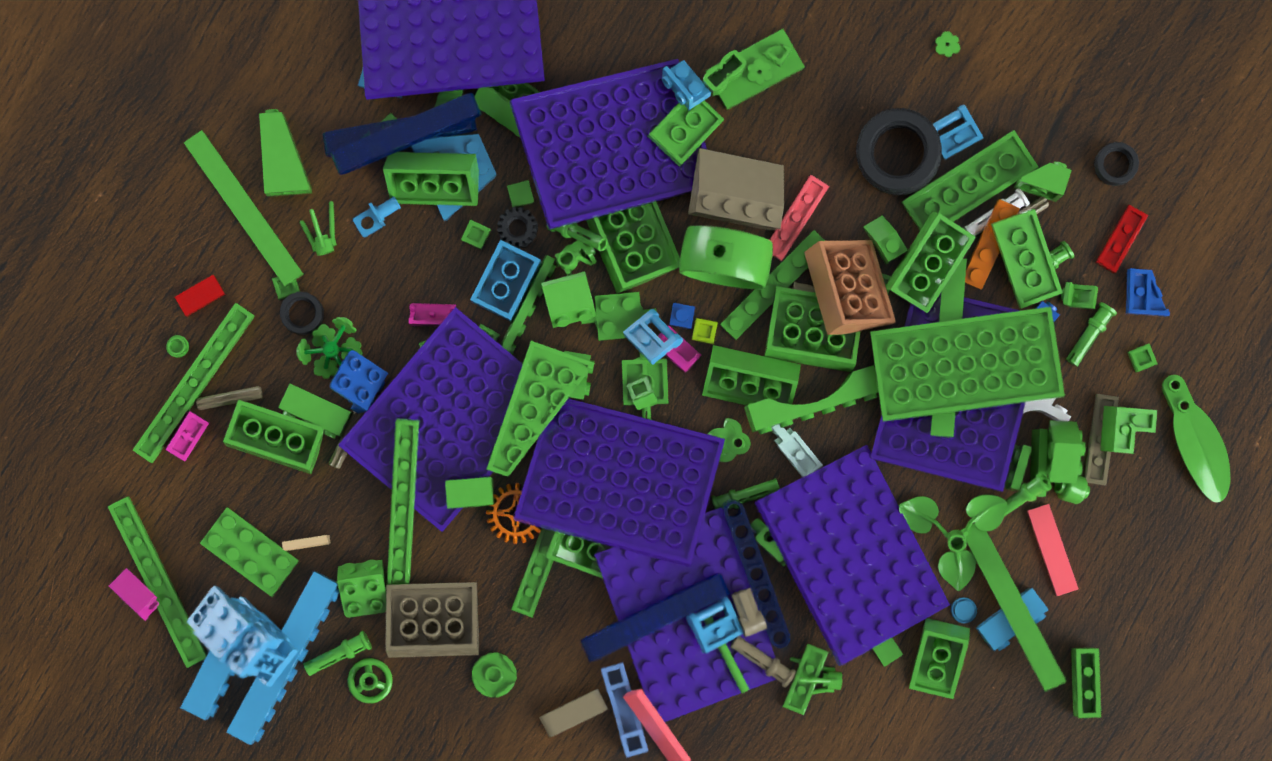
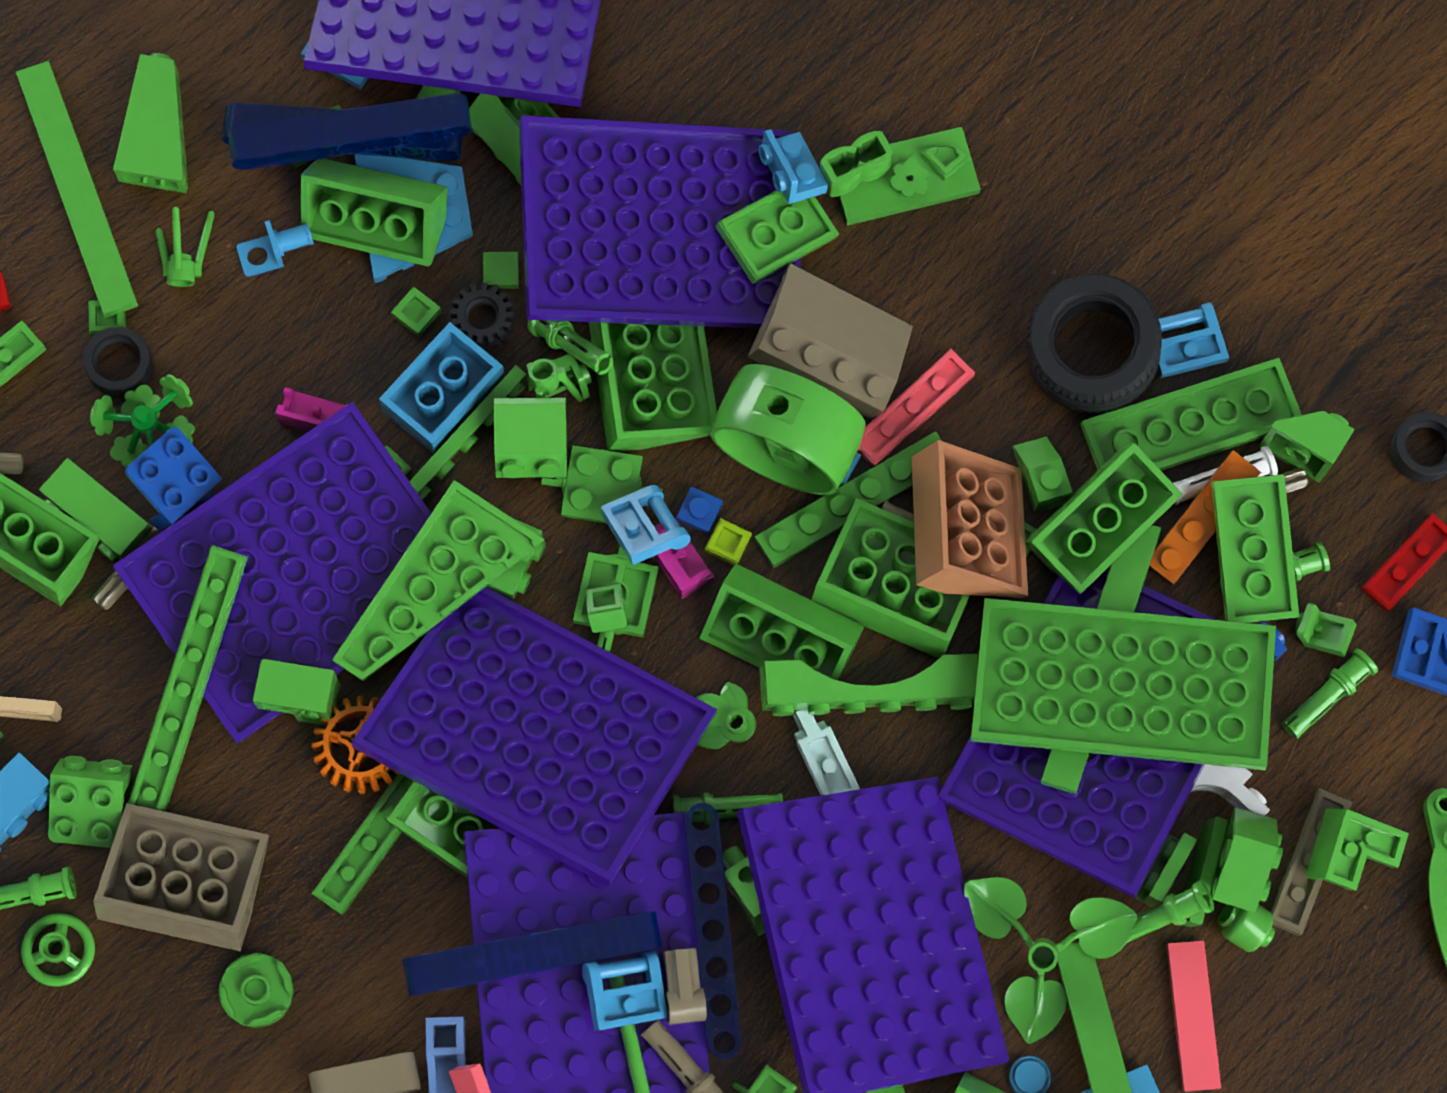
camera: 10 degrees right, 10 degrees down
bright green plant [936,31,960,57] -> none
bright green tile [1127,344,1158,373] -> none

